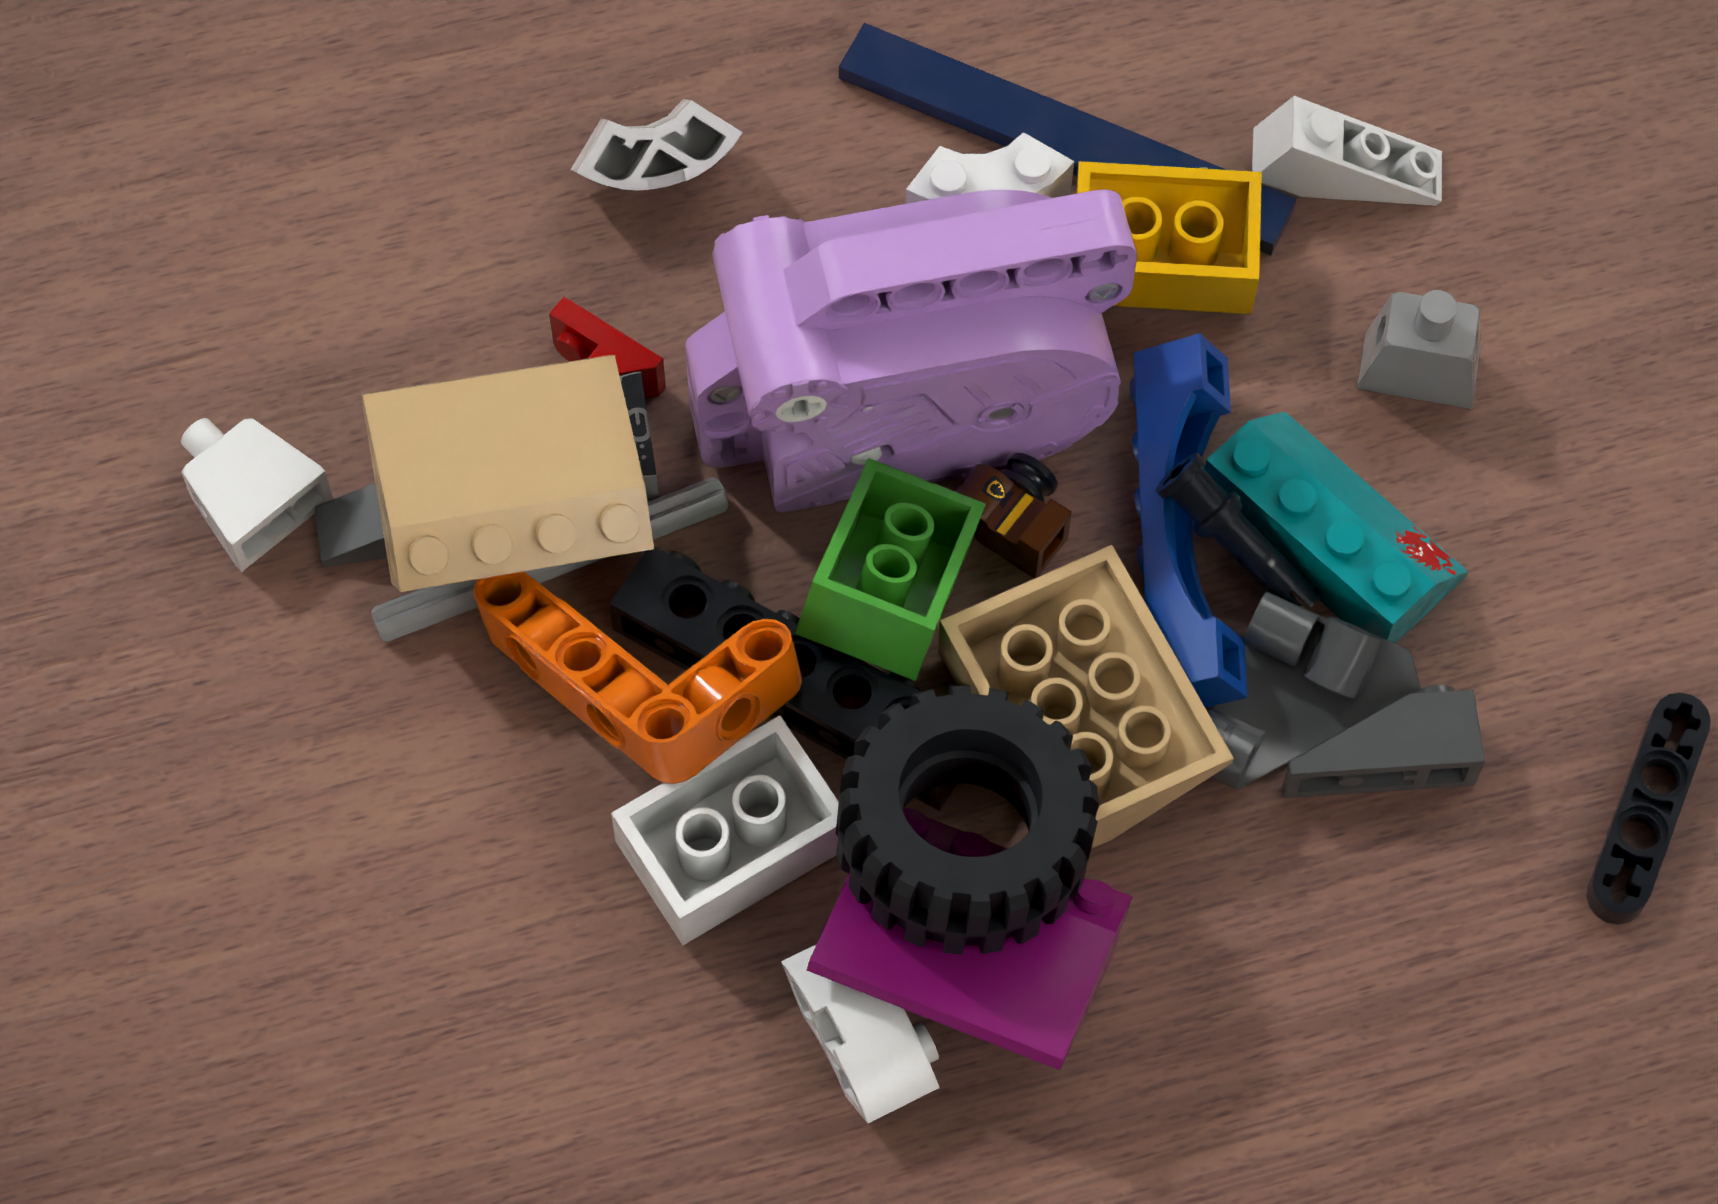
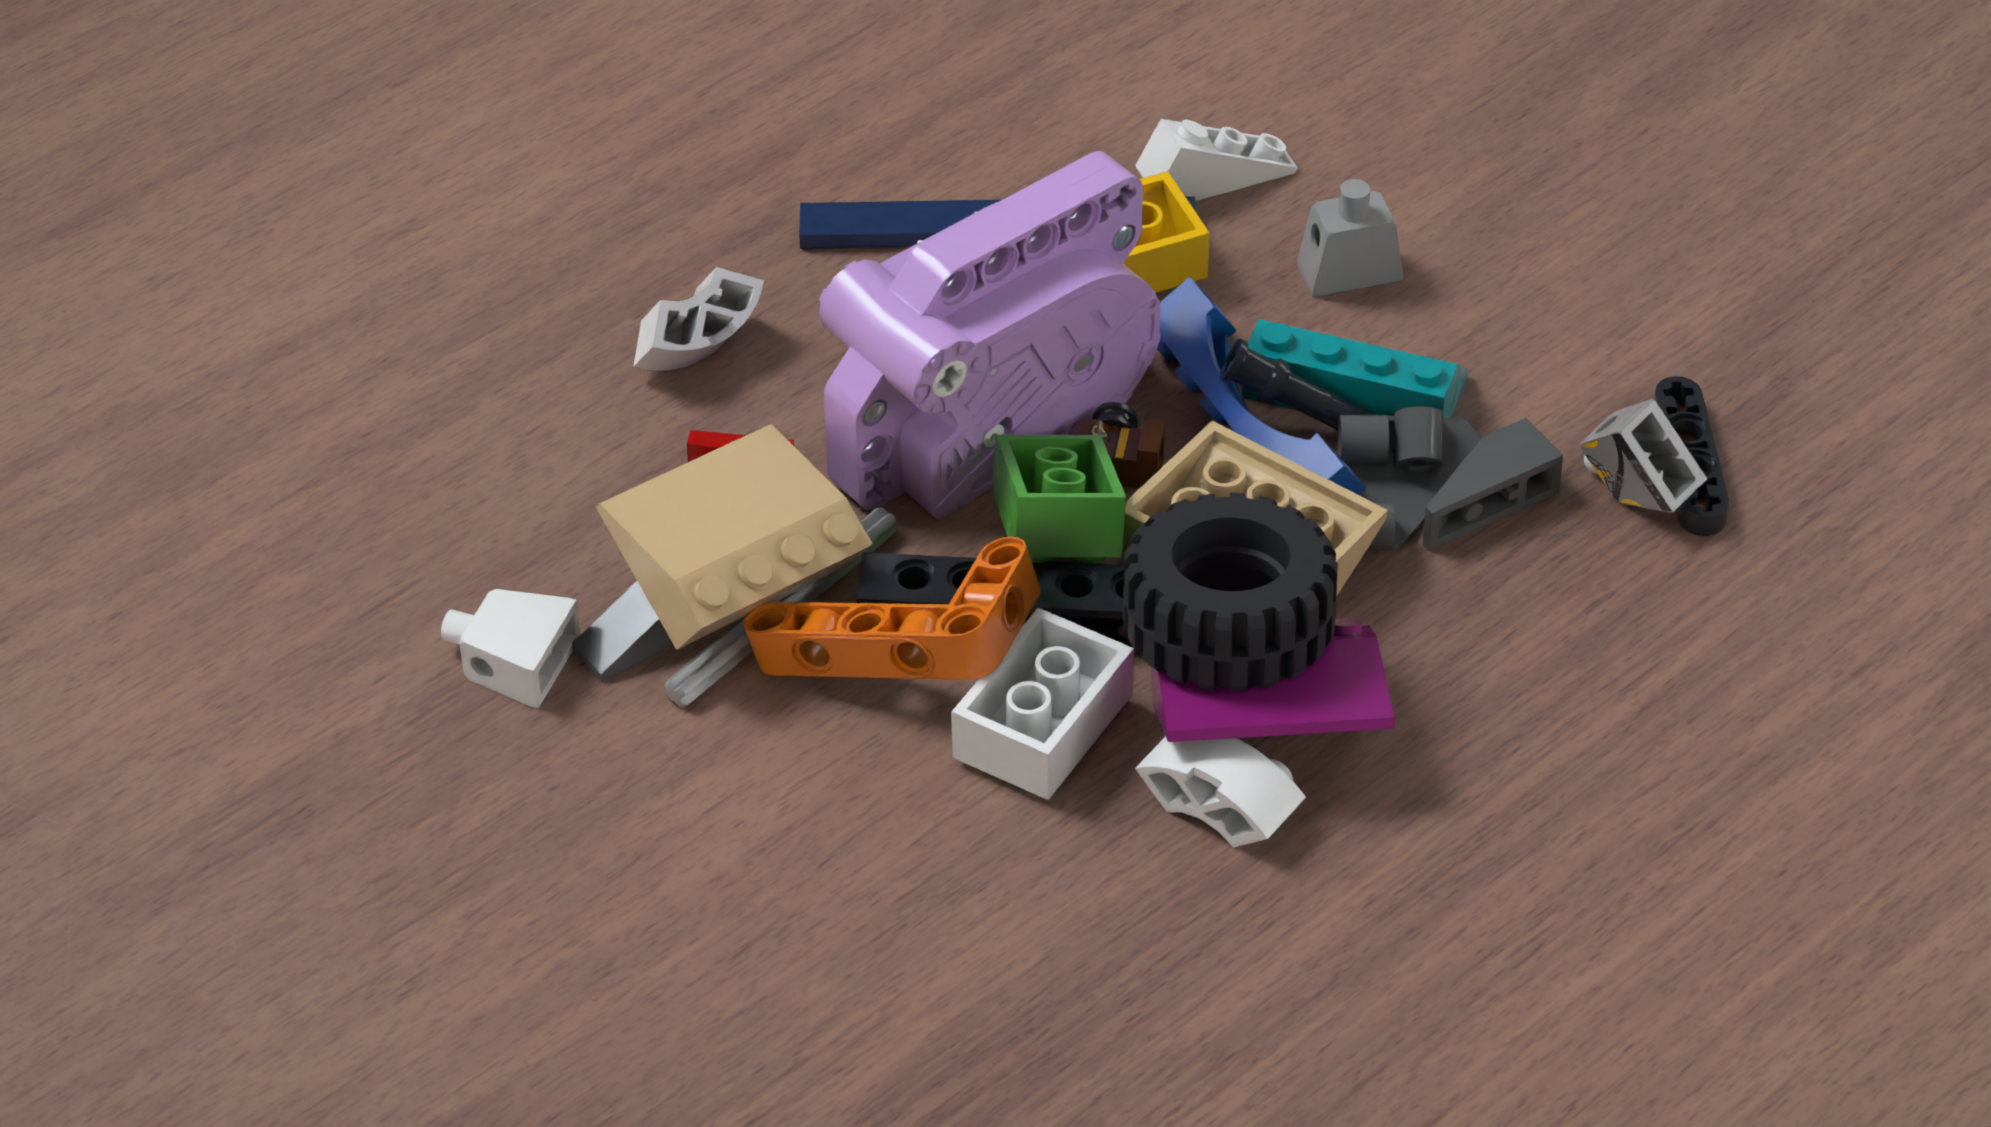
camera: 25 degrees left, 20 degrees down
none -> light grey torso [1581,399,1707,512]

